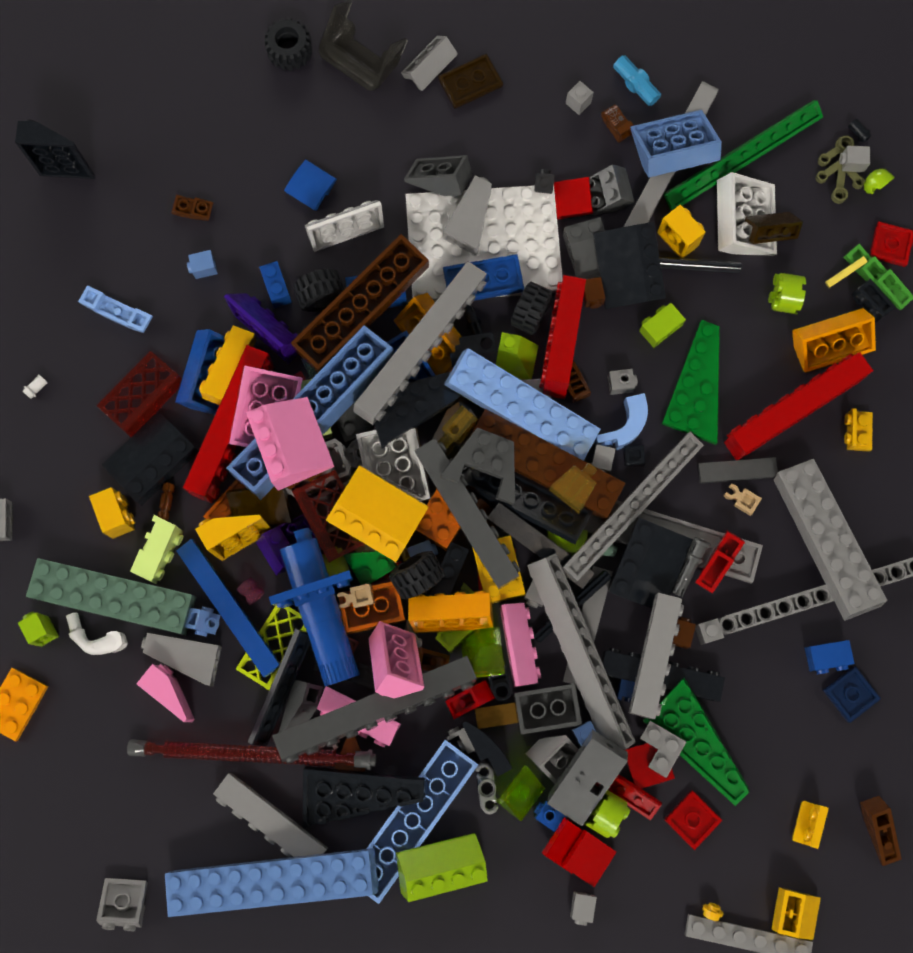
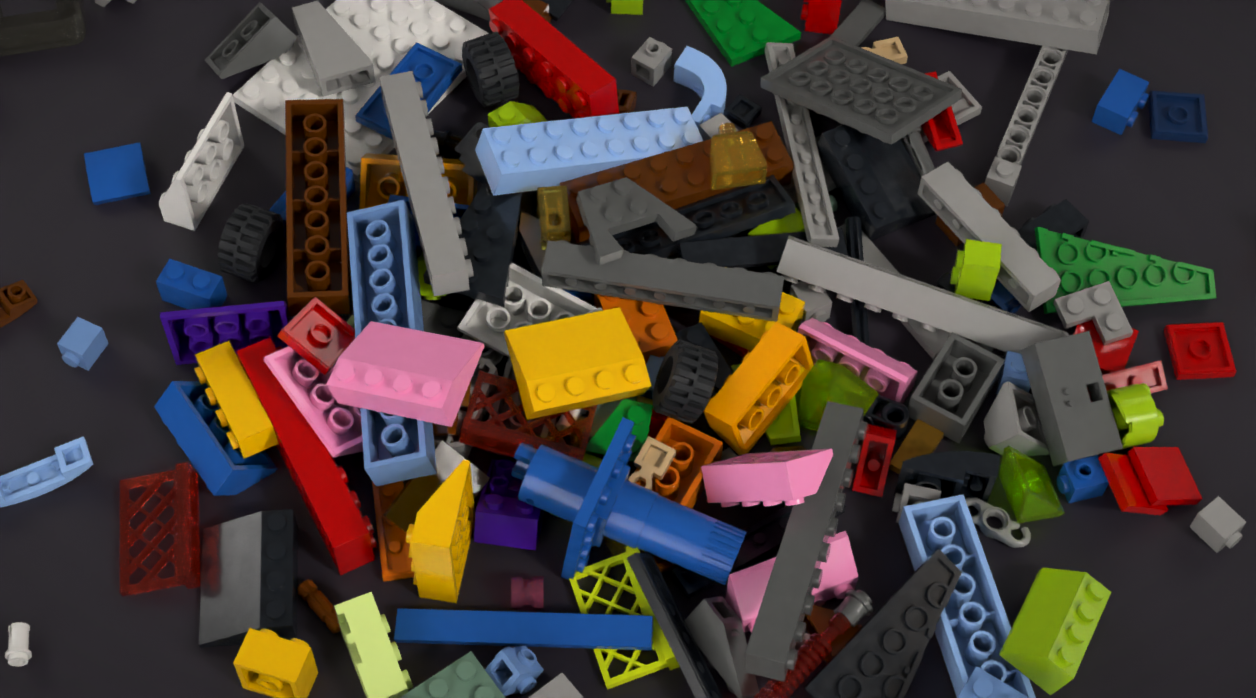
camera: 50 degrees left, 20 degrees down
none -> red tile [277,297,355,375]
none -> dark grey plate [761,36,962,145]
none -> lime brick [950,239,1002,301]

